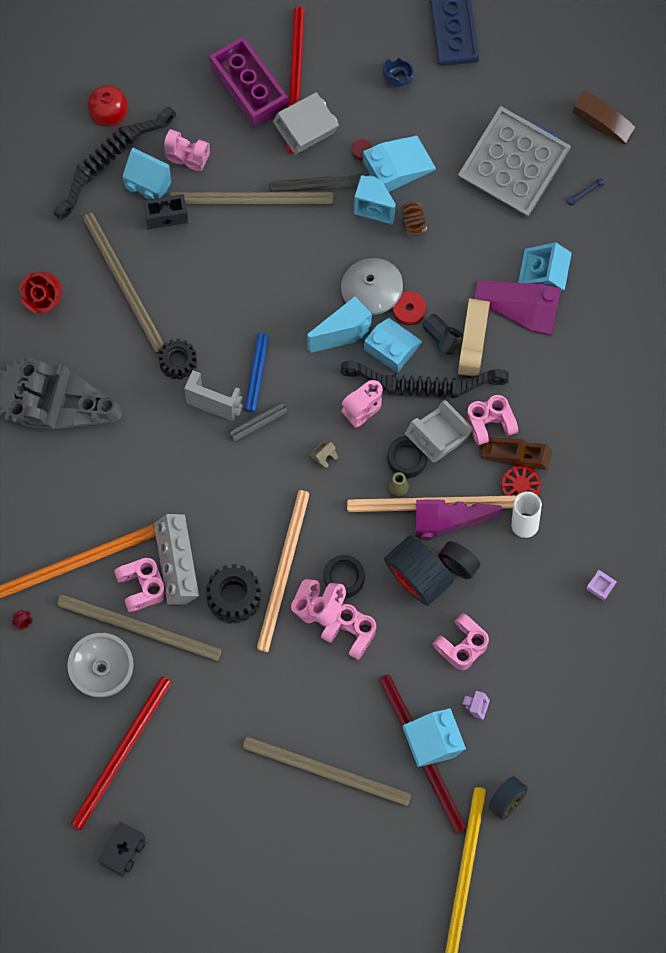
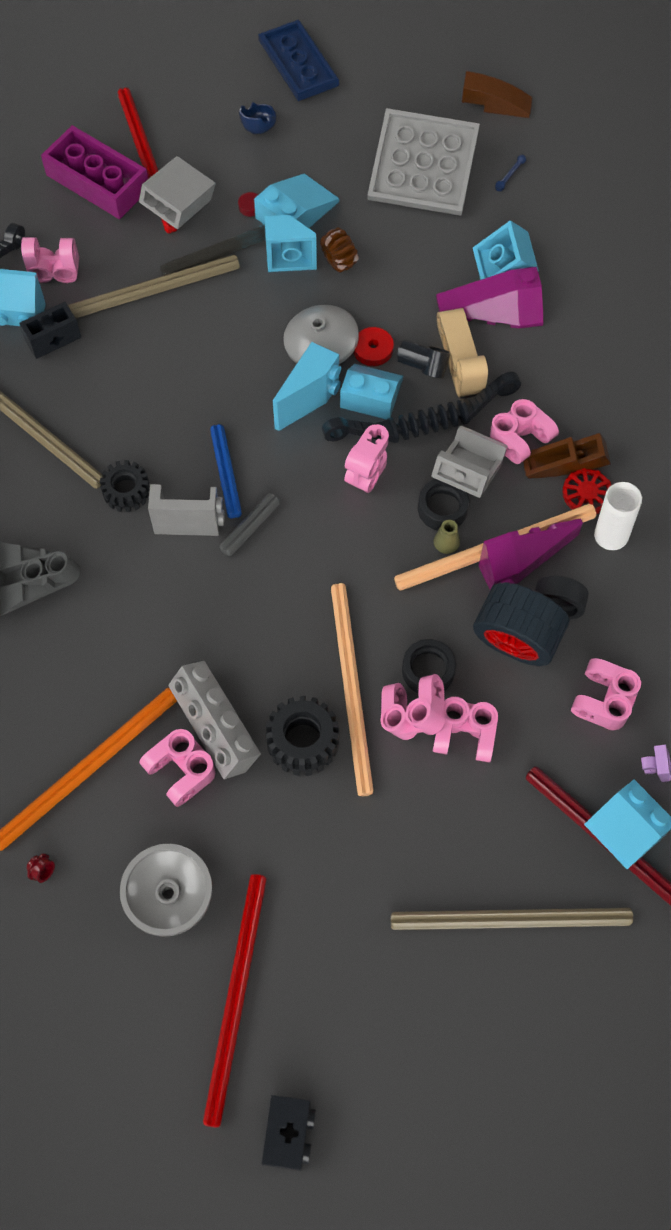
camera: 20 degrees left, 5 degrees down
dark tan axle [57,595,222,661] -> none
dark tan tile [308,440,338,468] -> none

